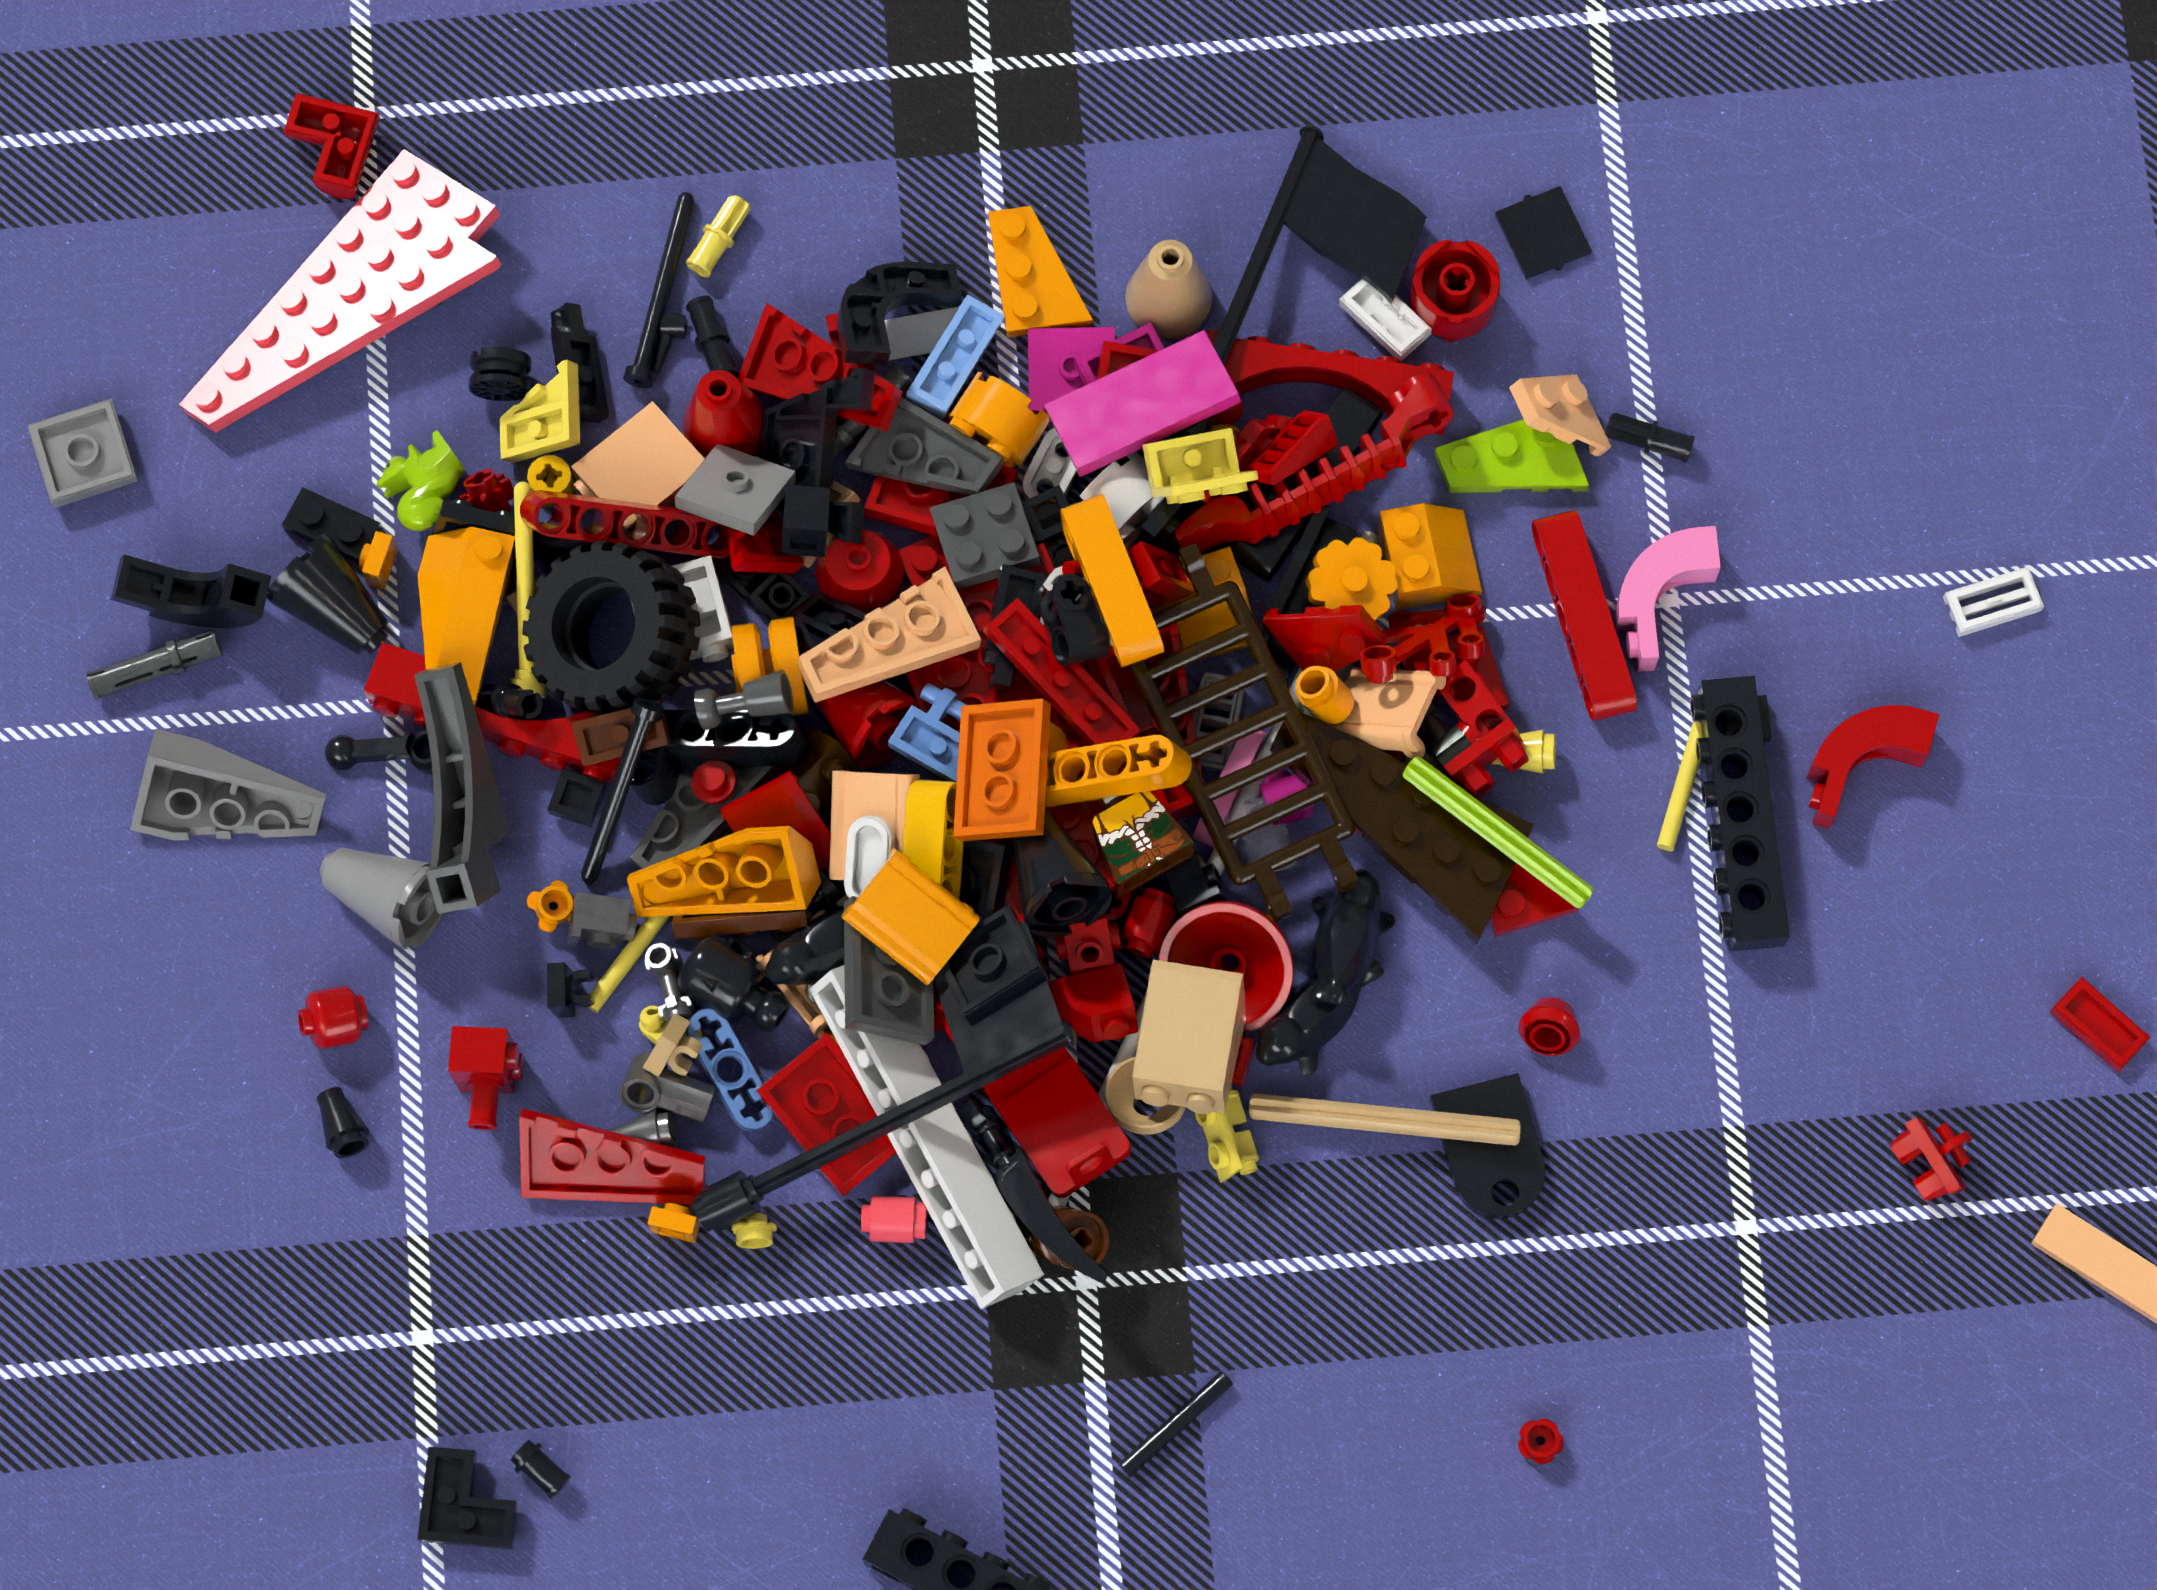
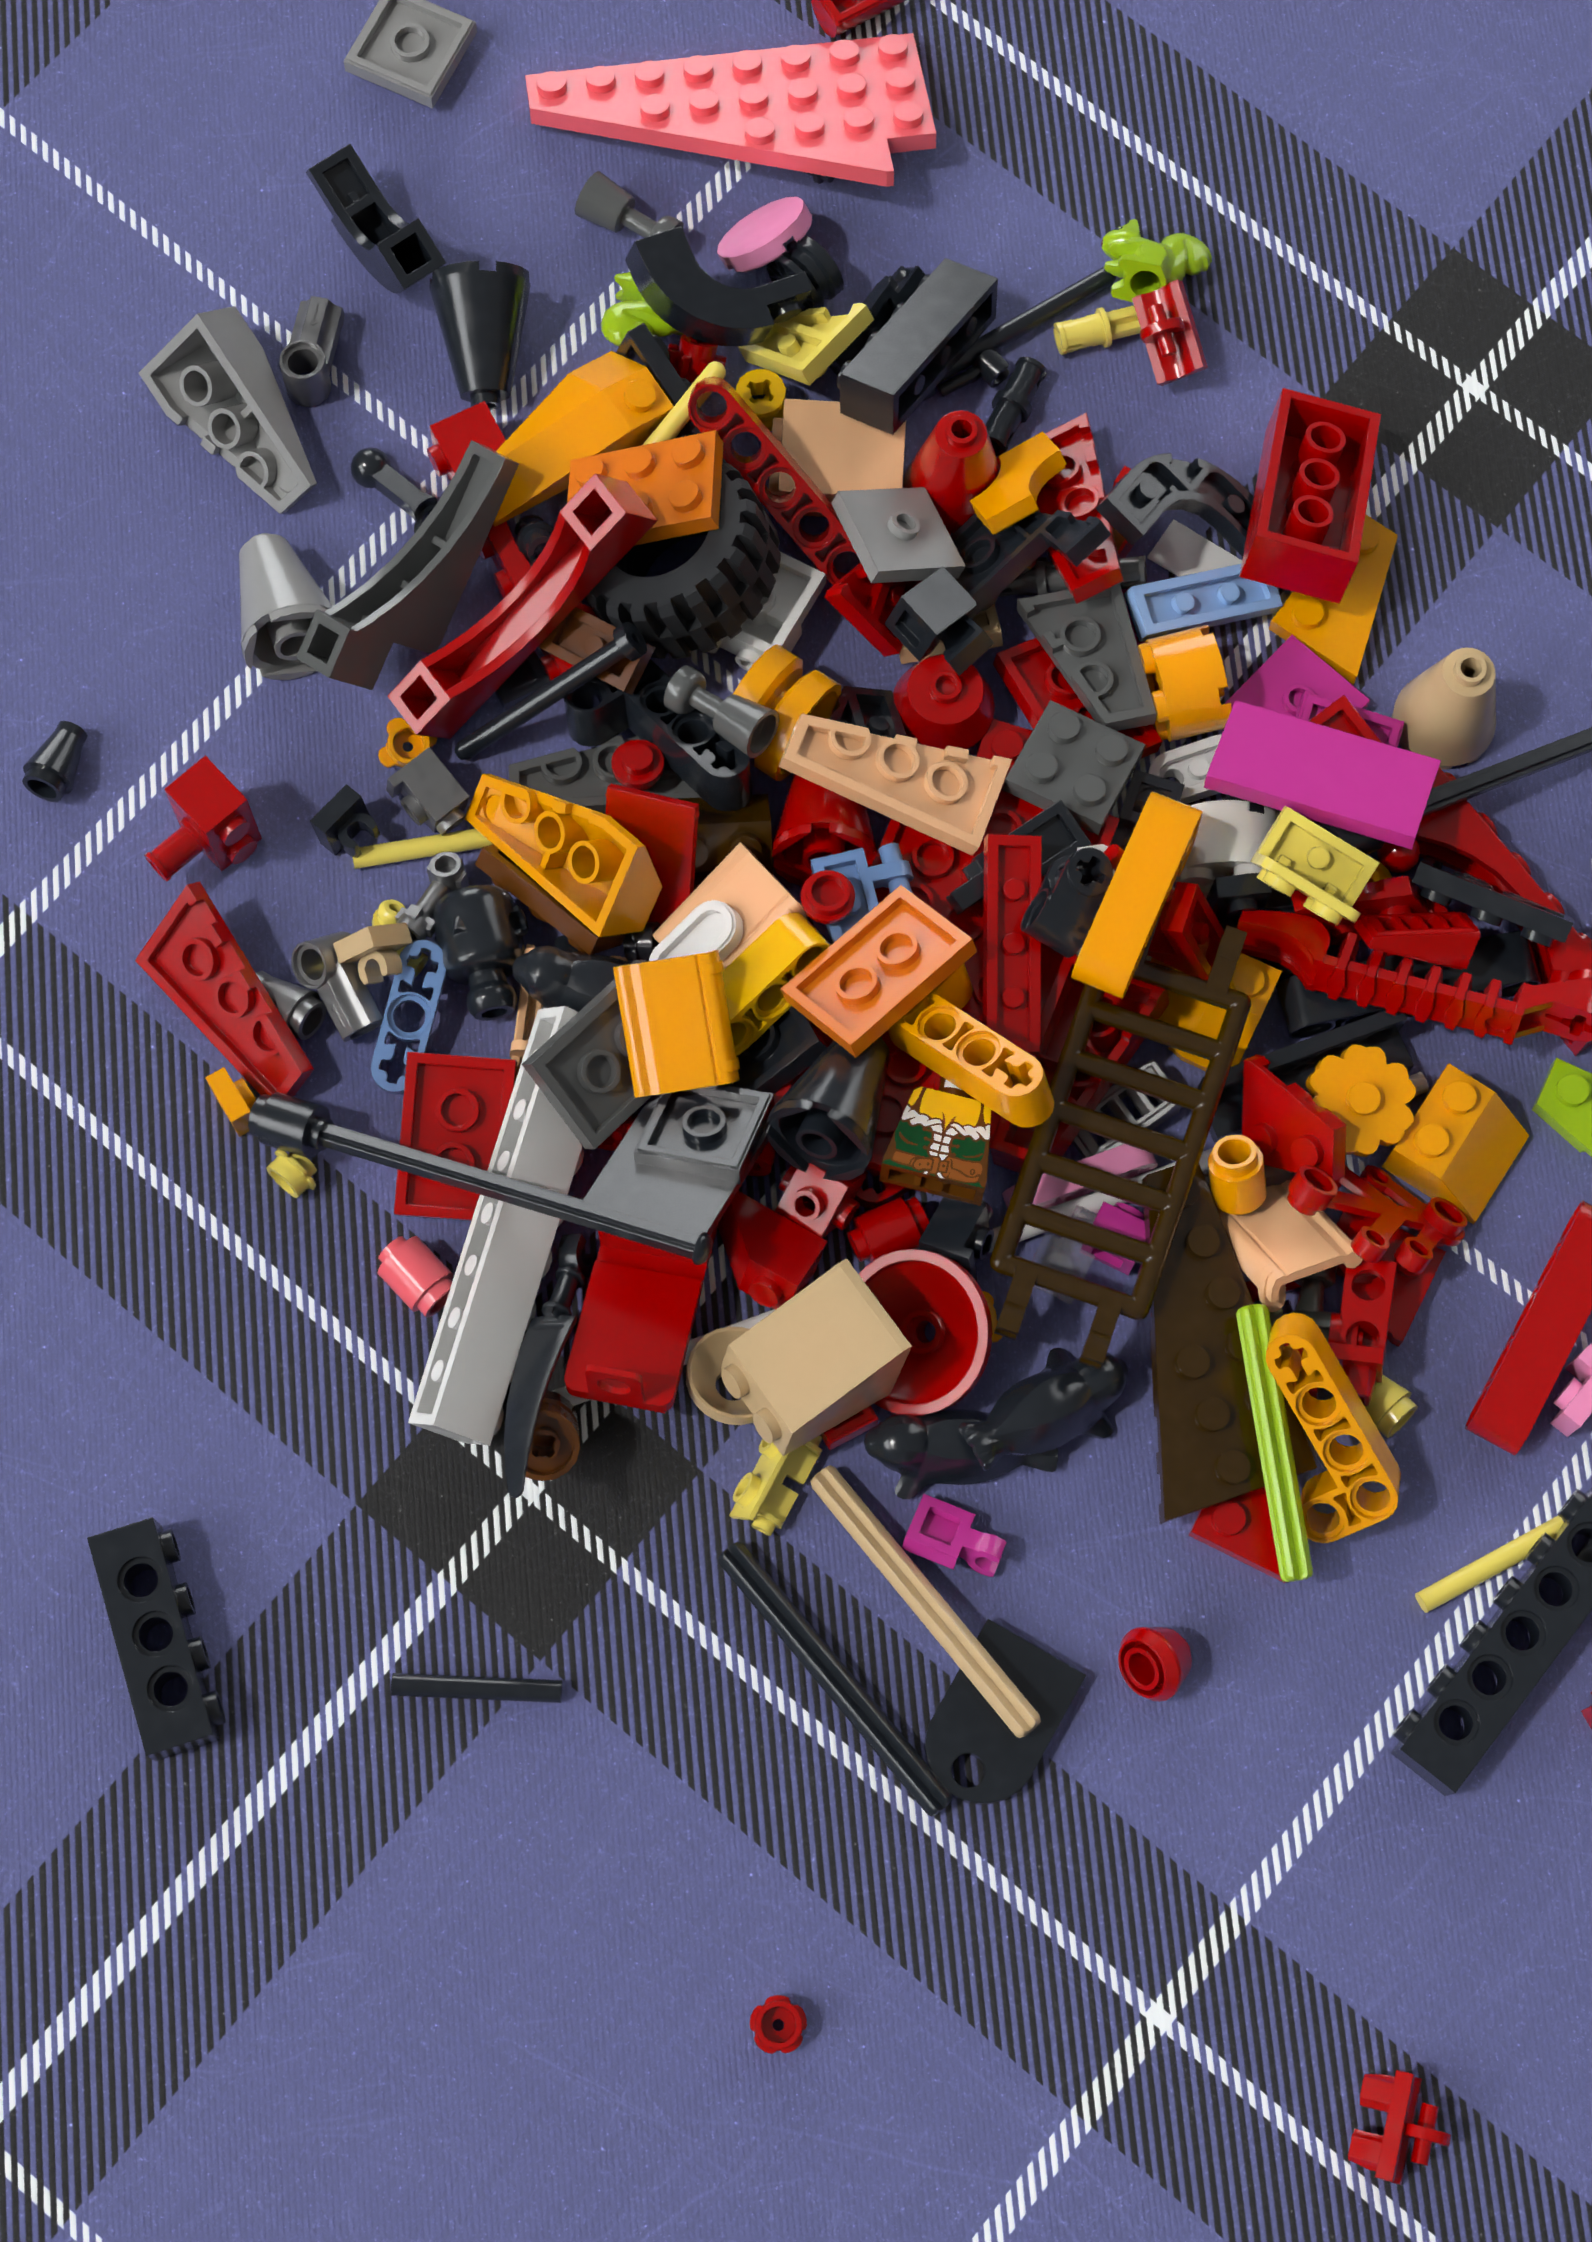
camera: 40 degrees right, 0 degrees up
dark grey pin [86,629,223,699] -> none
black plate [282,487,383,564] -> none
red head [297,986,368,1049] -> none
light orange plate [359,531,398,590] -> none
black slope [715,555,811,621] -> none
none -> flat silver piece [279,296,345,407]
none -> red arch [388,473,658,739]
none -> orange plate [567,430,724,545]
none -> dark grey piece [575,171,684,238]
none -> black arch [625,226,812,347]
none -> bright pink tile [717,197,812,272]
none -> black axle [718,1541,953,1817]
none -> red plate [801,870,855,924]
none -> brick [837,258,998,435]
none -> dark pink plate [902,1494,1007,1577]
none -> light orange tile [970,431,1066,535]
none -> lime animal [1101,219,1212,302]
none -> red hips [1132,279,1208,386]
none -> red brick [1239,388,1381,604]
none -> light orange beam [1266,1313,1401,1543]
none -> black wing [1412,856,1574,947]

